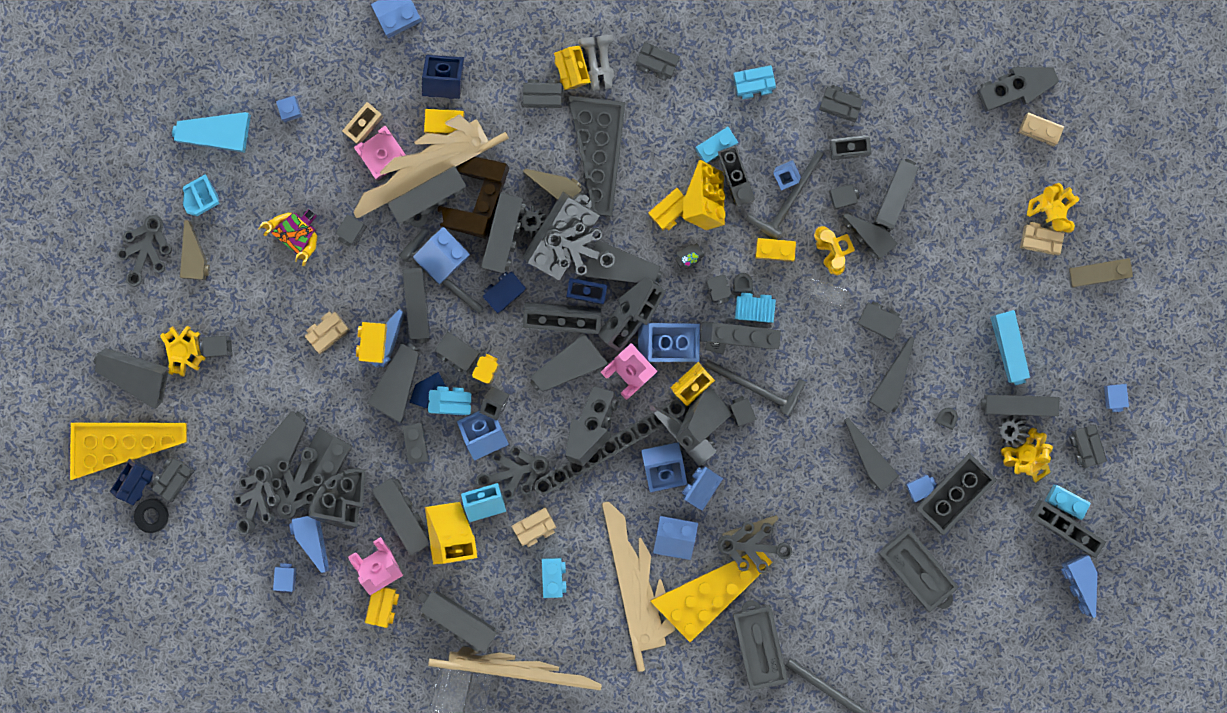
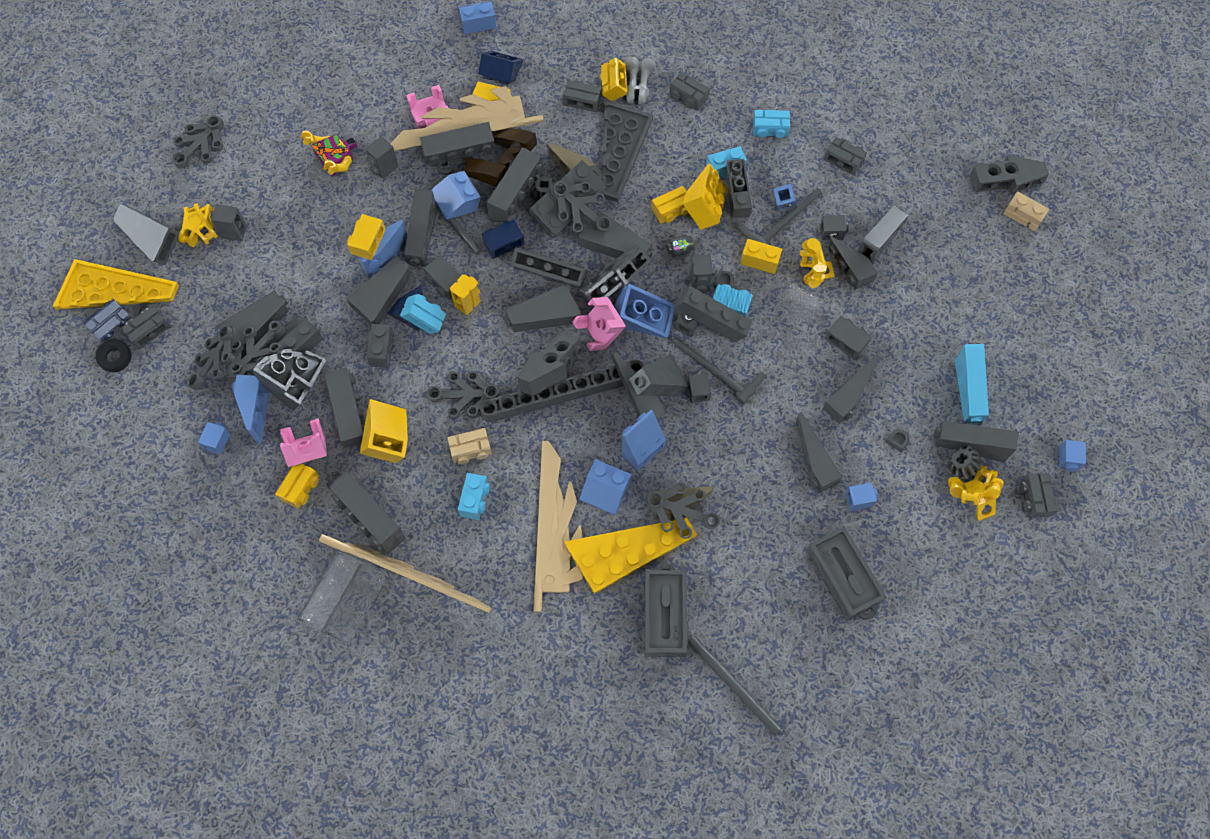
camera: 15 degrees right, 20 degrees down
medium azure slope [172,112,251,153] -> none
dark tan slope [180,220,210,280] -> none
medium azure slope [183,174,220,216] -> none
medium blue brick [276,96,303,122] -> none
tan brick [305,312,350,354] -> none
tan brick [342,102,383,145] -> none
medium blue slope [457,411,509,461] -> none
medium azure brick [461,483,506,522] -> none
dark grey brick [479,387,510,420] -> none
dark blue brick [566,278,608,305] -> none
medium blue slope [641,442,687,492] -> none
yellow brick [670,362,715,406] -> none
dark grey brick [829,135,872,160] -> none
dark grey slope [916,453,997,535] -> none
tan brick [1020,222,1065,256] -> none
yellow piece [1027,183,1080,233] -> none
dark grey brick [1029,500,1106,558] -> none
medium azure brick [1045,485,1091,520] -> none
medium blue slope [1061,554,1097,618] -> none
dark tan slope [1069,258,1133,287] -> none

